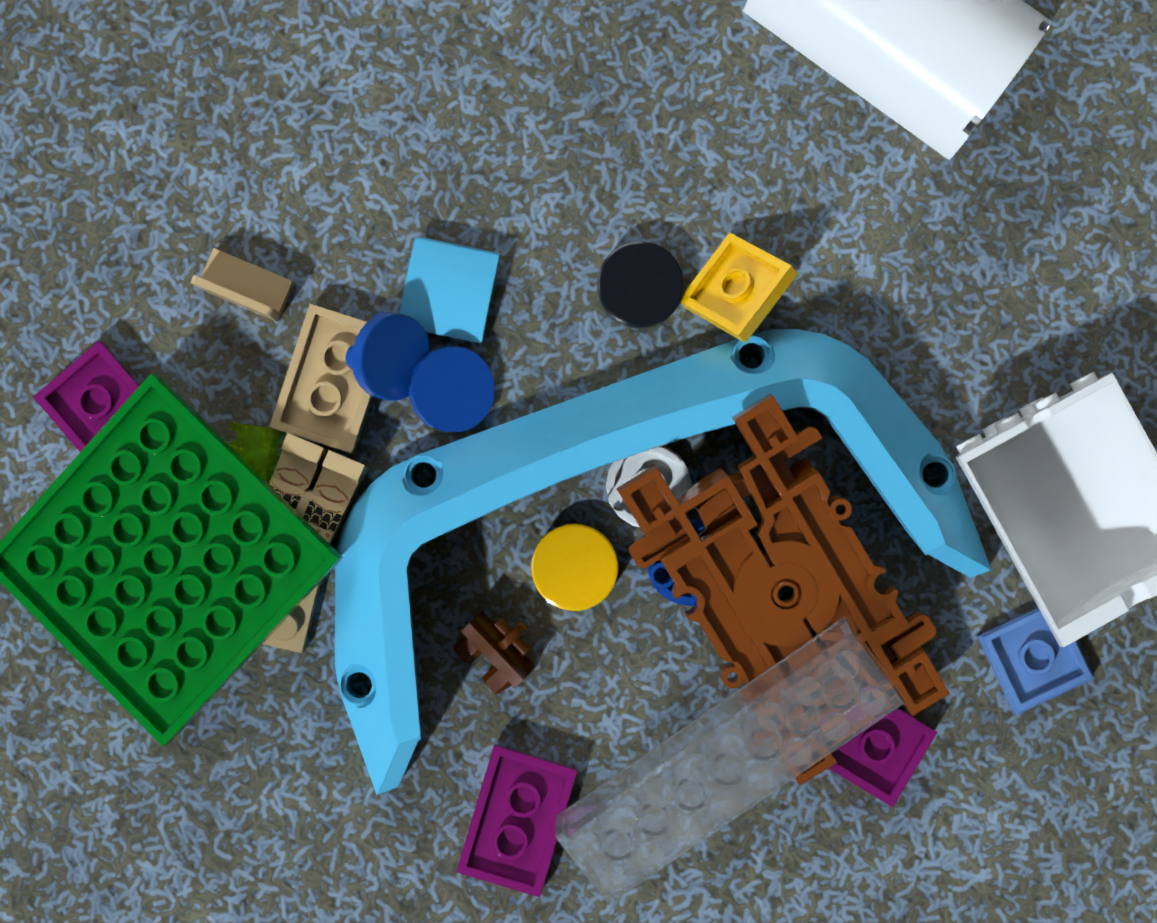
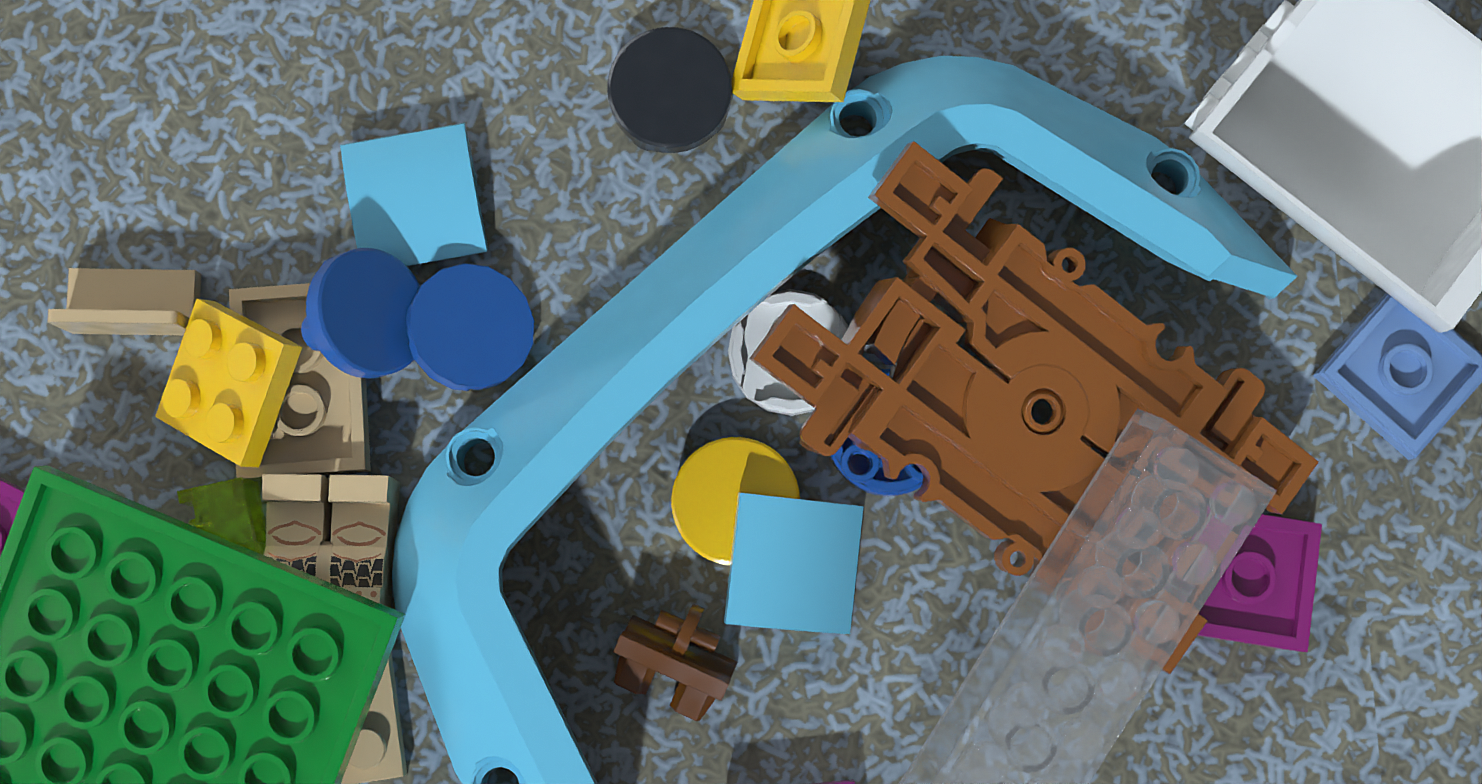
camera: 25 degrees left, 5 degrees down
none -> yellow plate [155,298,302,468]
none -> medium azure slope [724,493,864,634]

